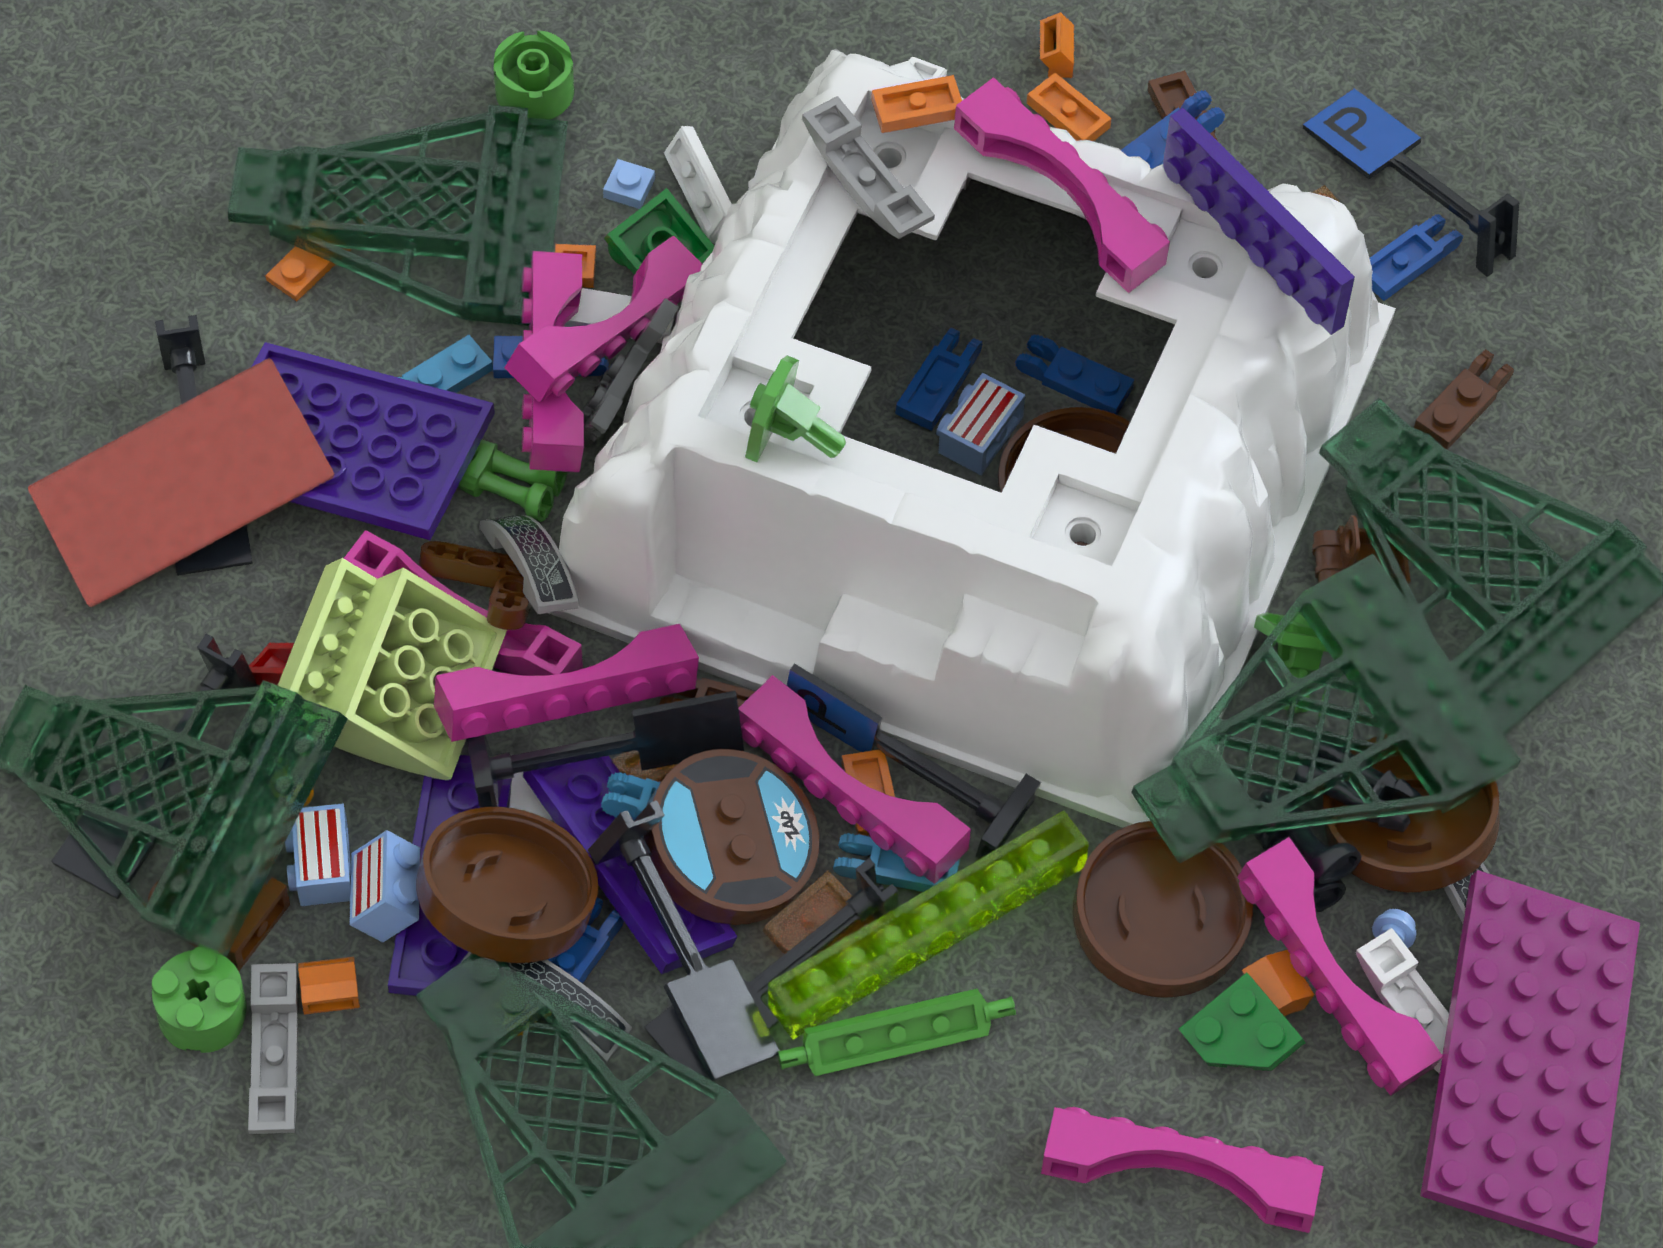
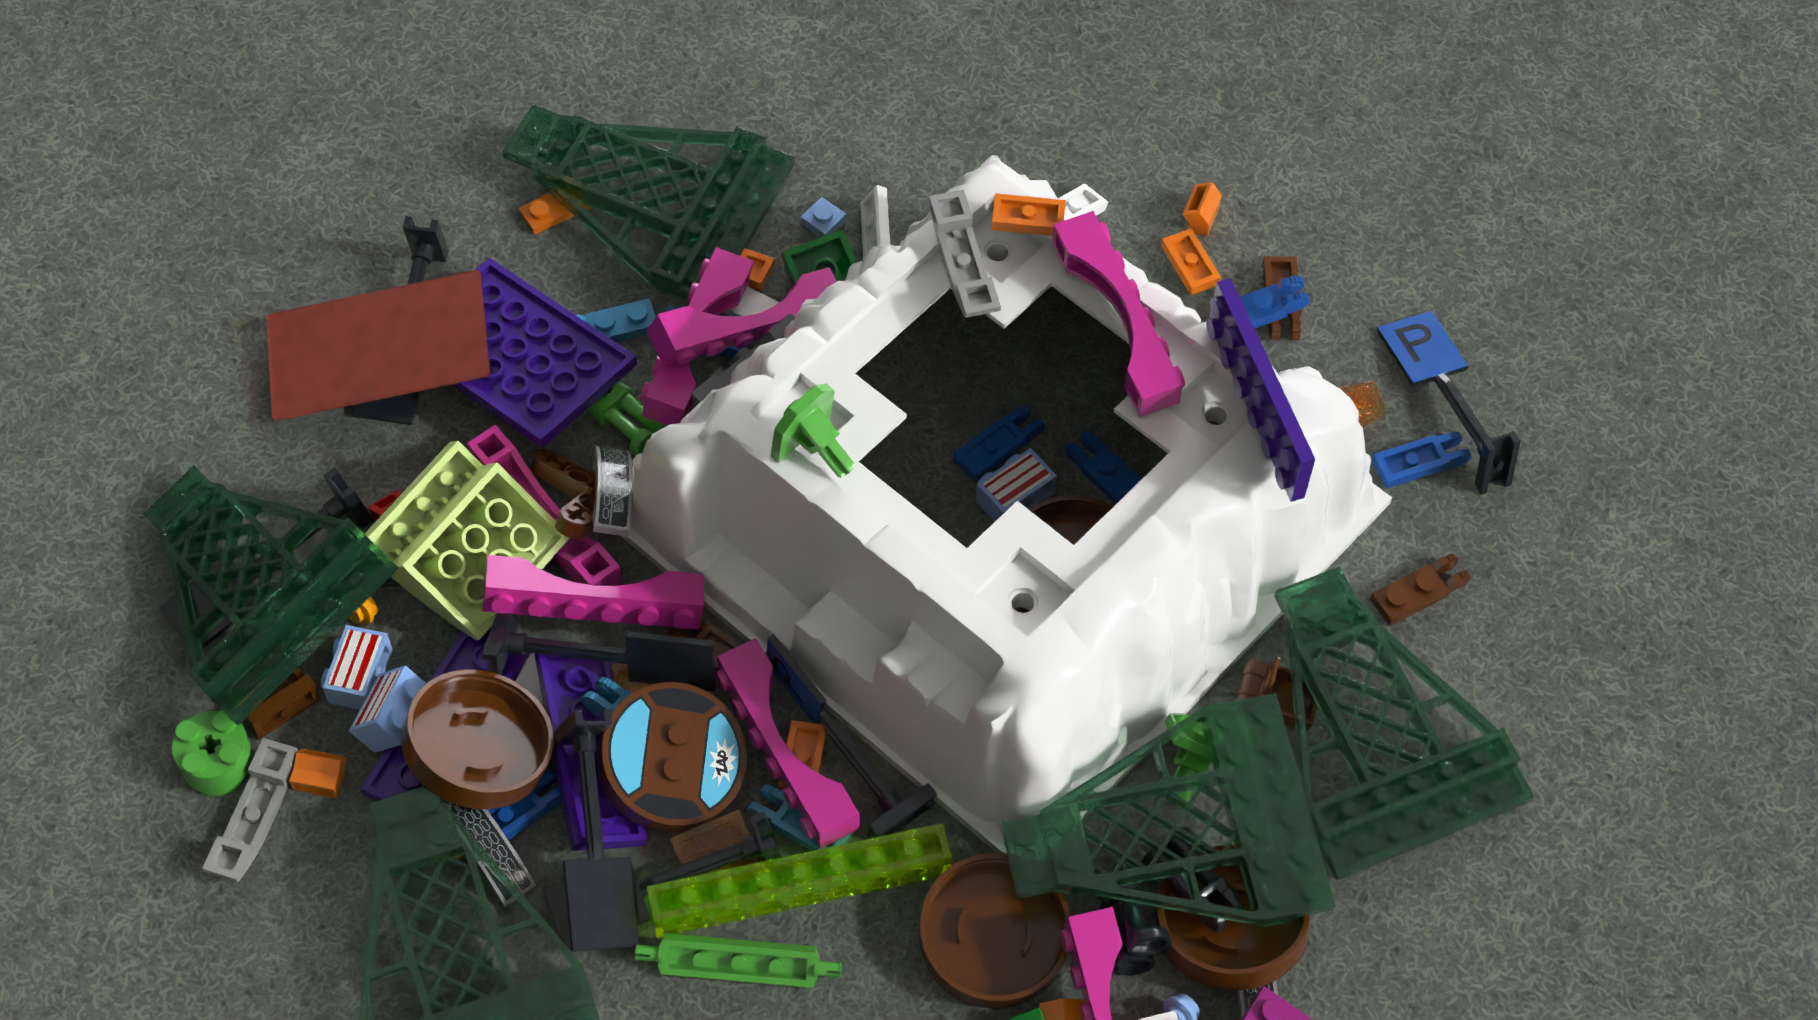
camera: 20 degrees right, 0 degrees up
bright green brick [494,31,574,126] -> none

